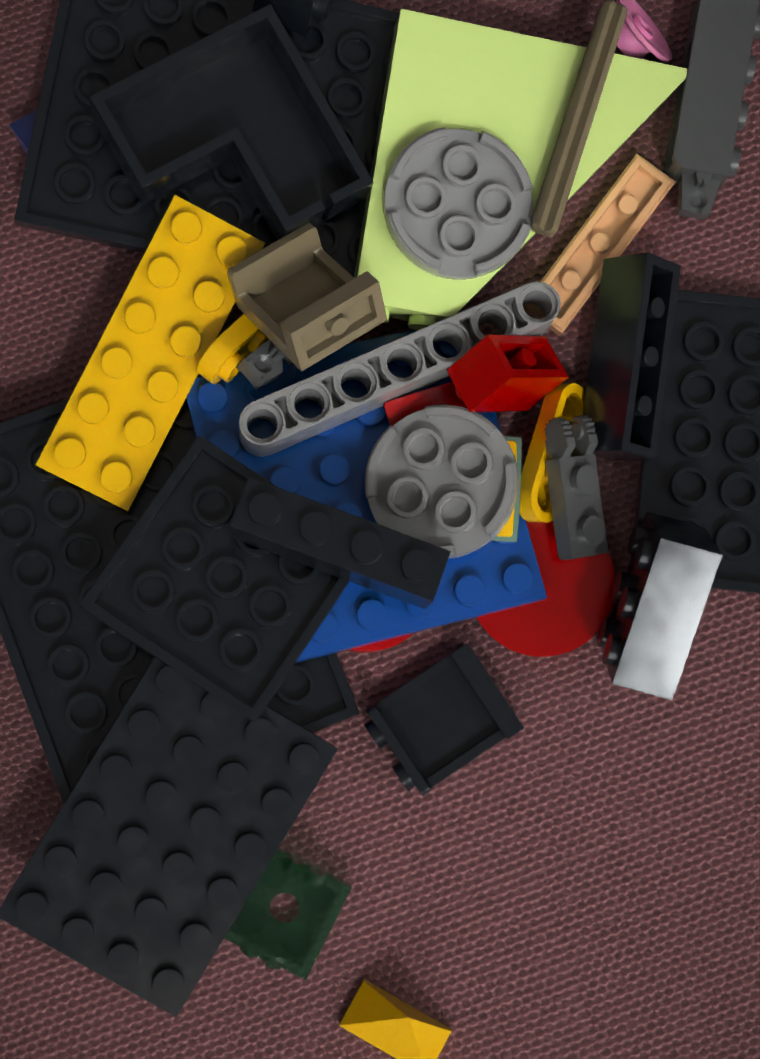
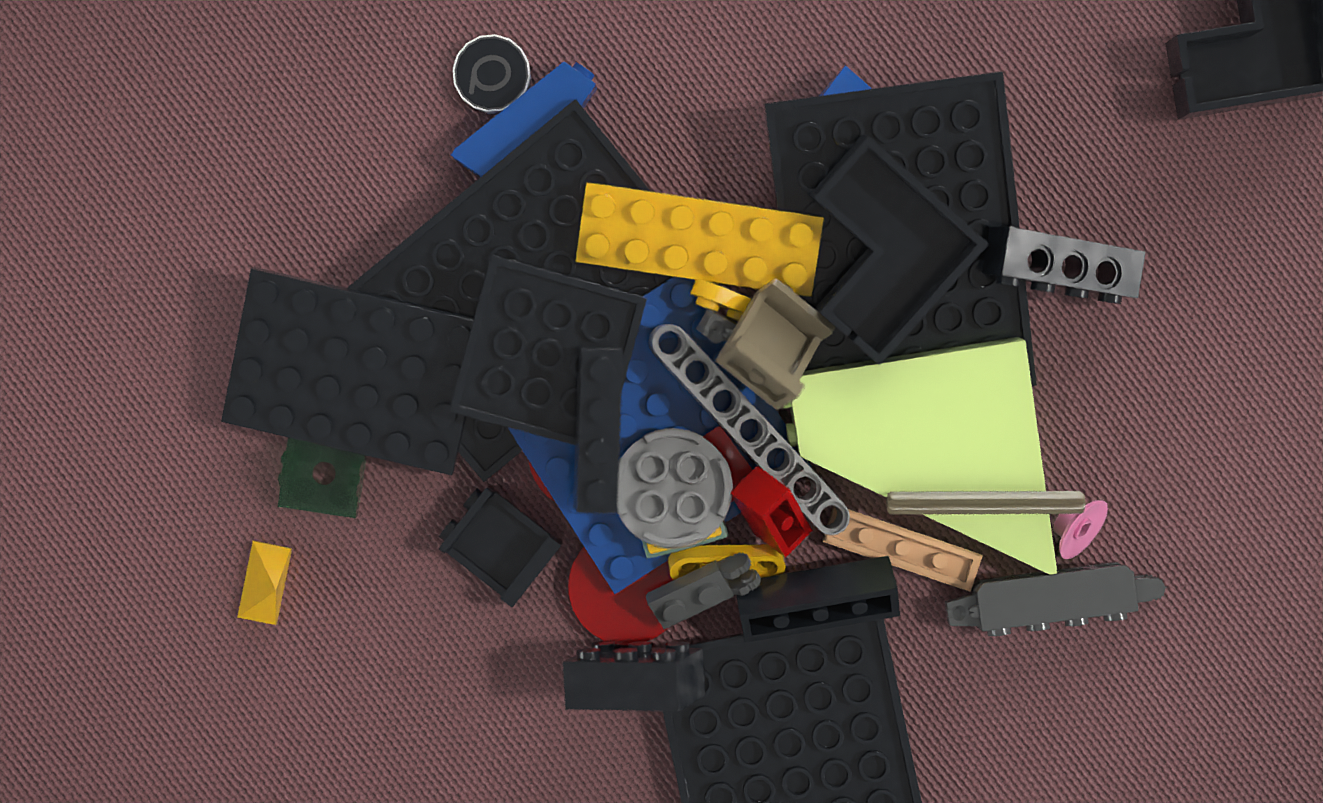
camera: 75 degrees right, 5 degrees up
light grey tile [383,127,533,280] -> none

